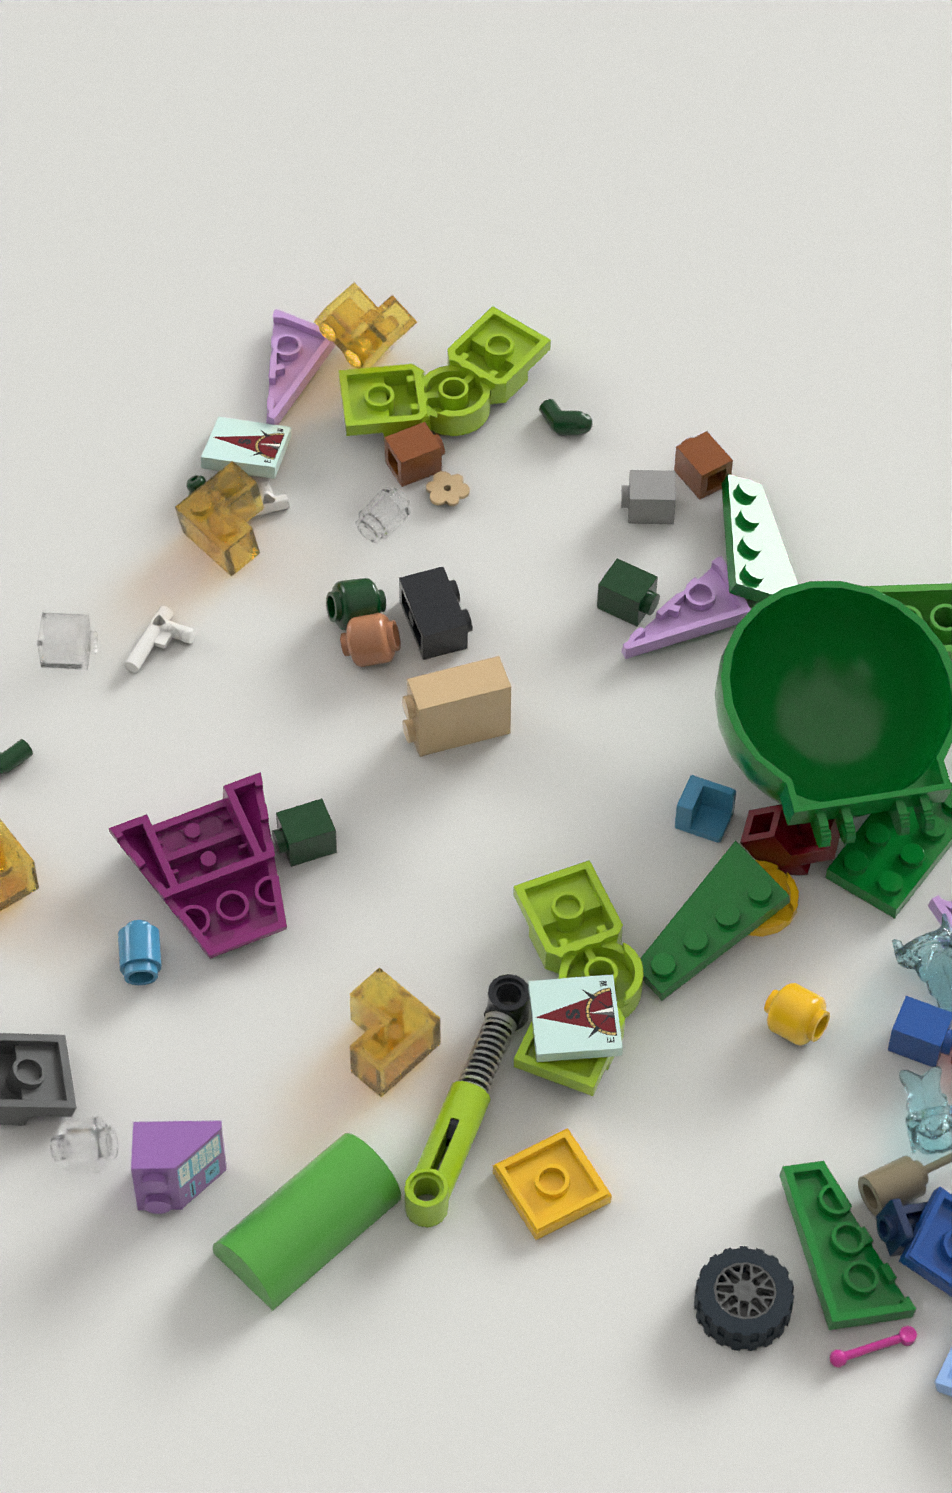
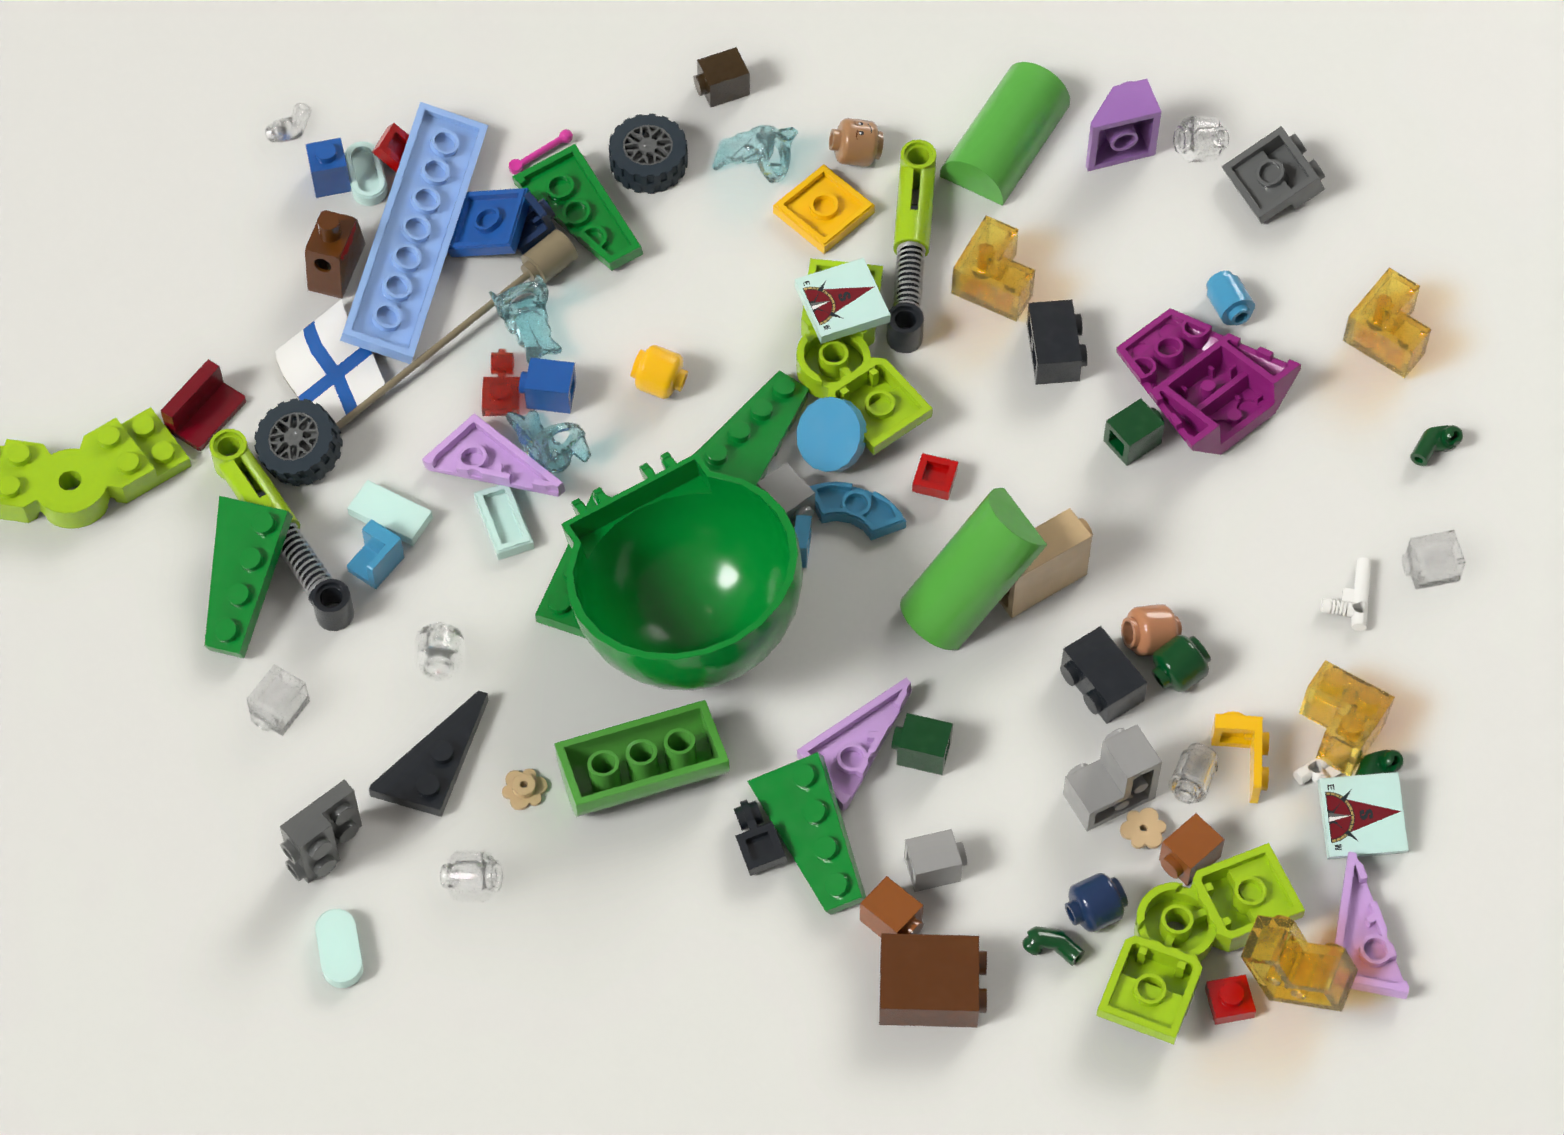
camera: 165 degrees right, 5 degrees up
none -> dark brown brick [693,47,750,108]
none -> clear light blue hair [712,124,798,184]
none -> black plate [734,799,788,876]
none -> light grey brick [757,463,815,527]
none -> dark azure tile [796,397,867,472]
none -> dark azure tile [809,482,906,541]
none -> medium nougat head [829,118,884,167]
none -> reddish brown brick [879,933,987,1028]
none -> bright green brick [900,488,1047,650]
none -> red plate [912,453,959,500]
none -> black brick [1026,299,1087,385]
none -> light grey brick [1063,725,1162,831]
none -> dark blue head [1065,873,1128,932]
none -> red plate [1205,974,1256,1025]
none -> yellow bracket [1211,711,1270,804]

